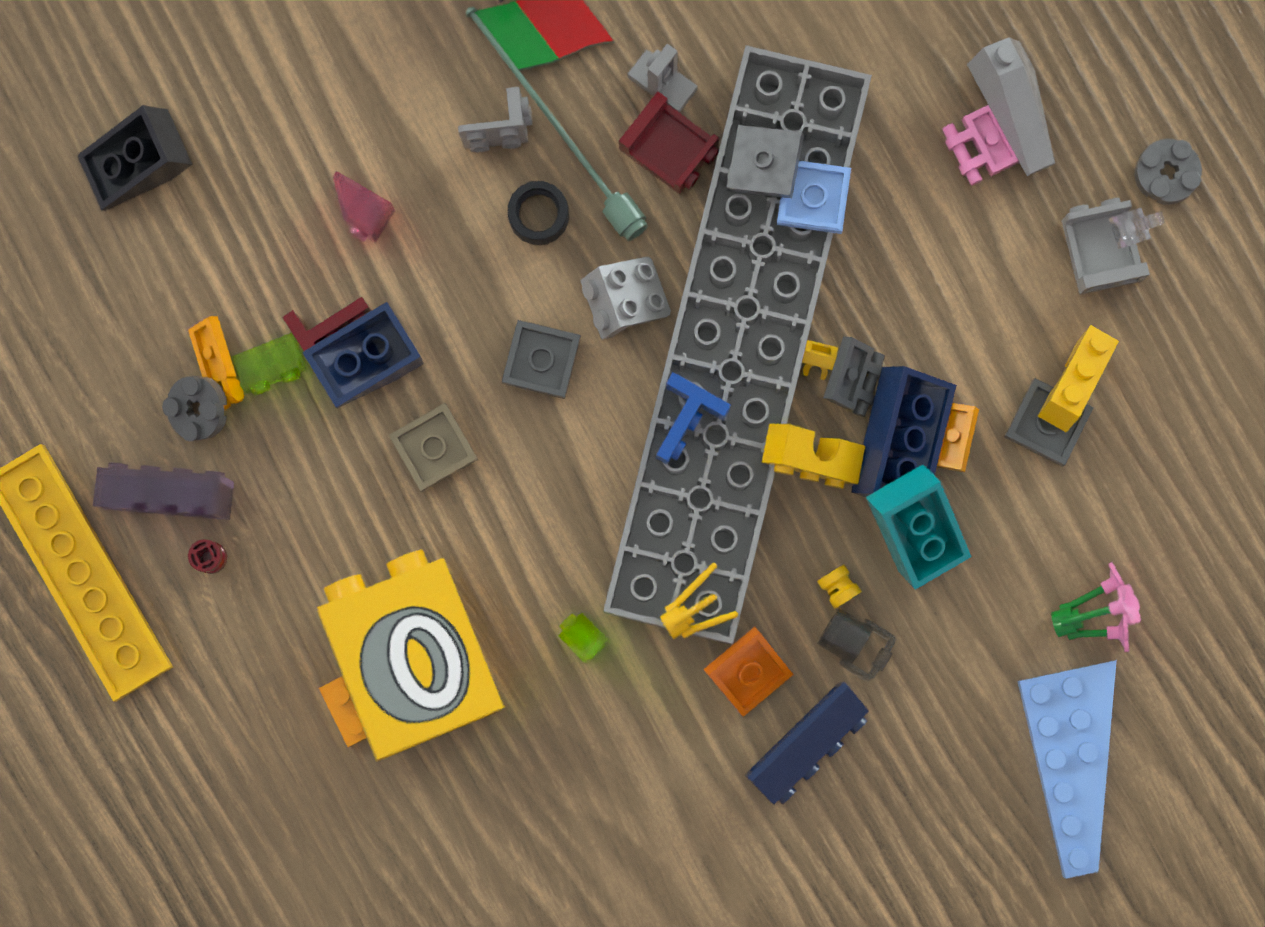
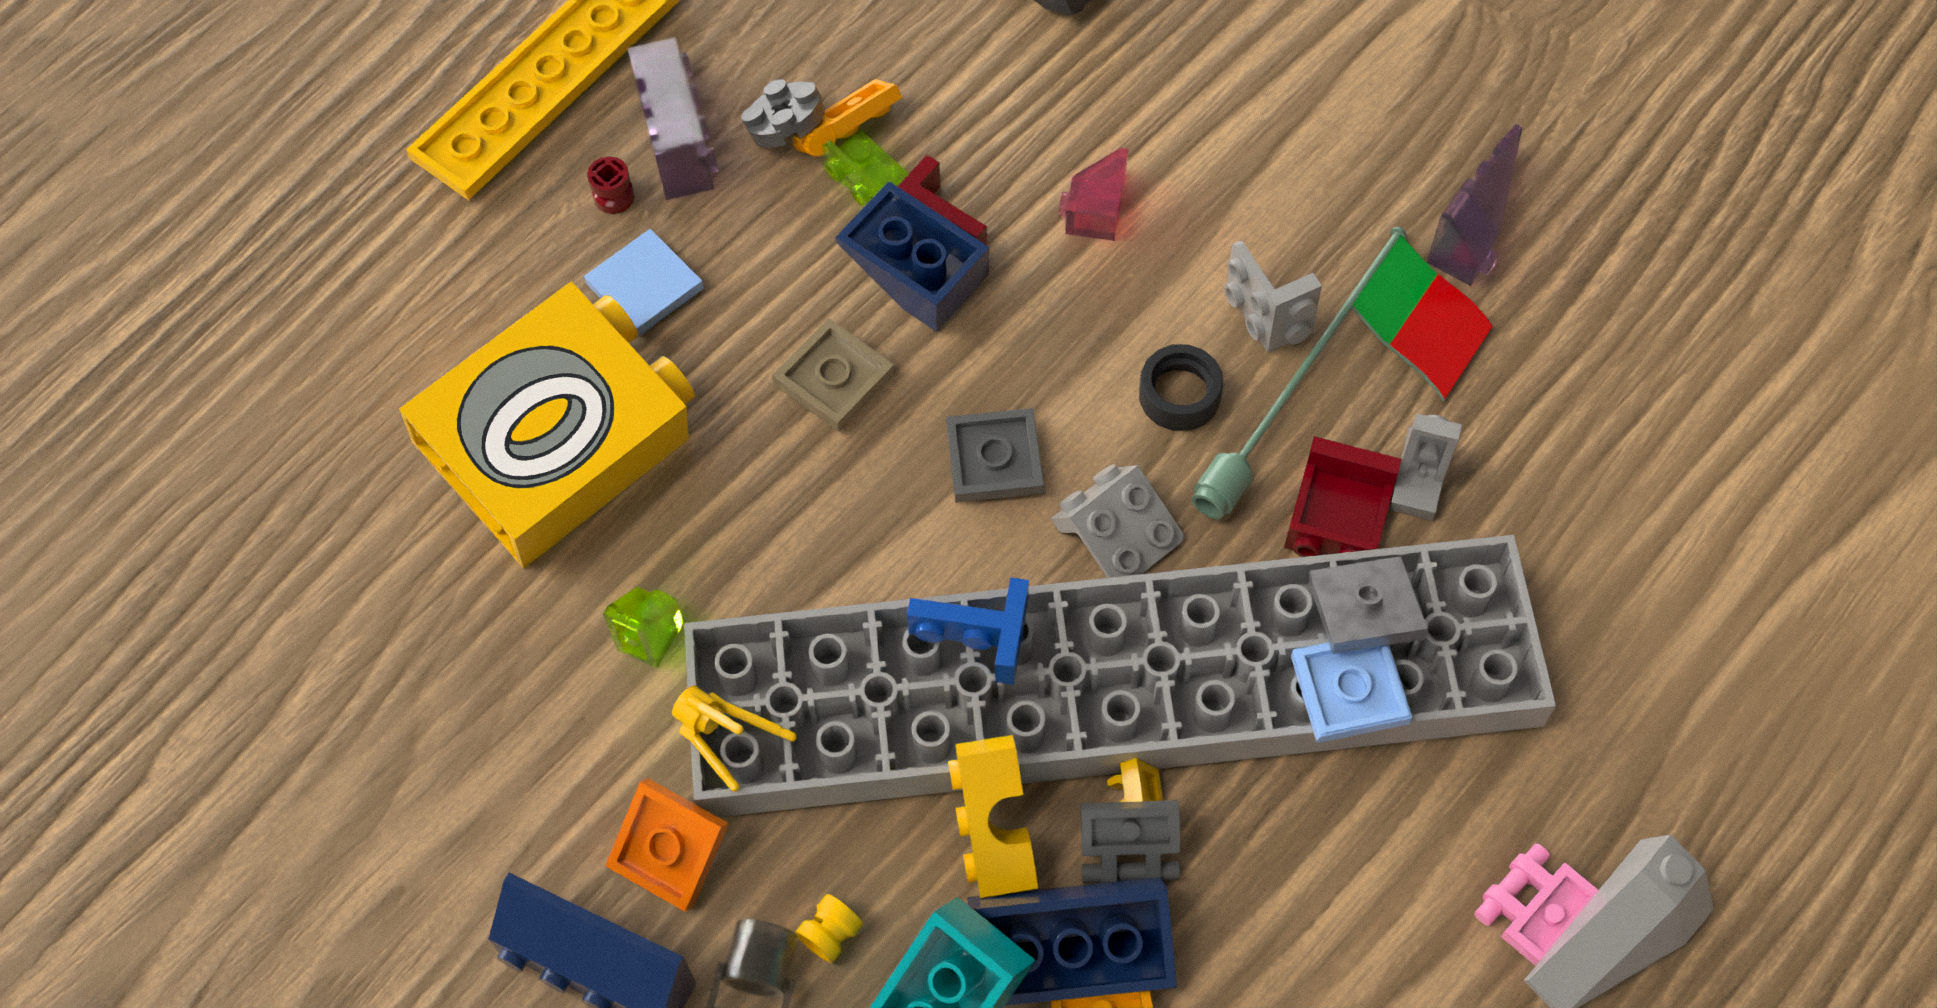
camera: 65 degrees right, 20 degrees down
none -> light blue tile [584,229,704,337]

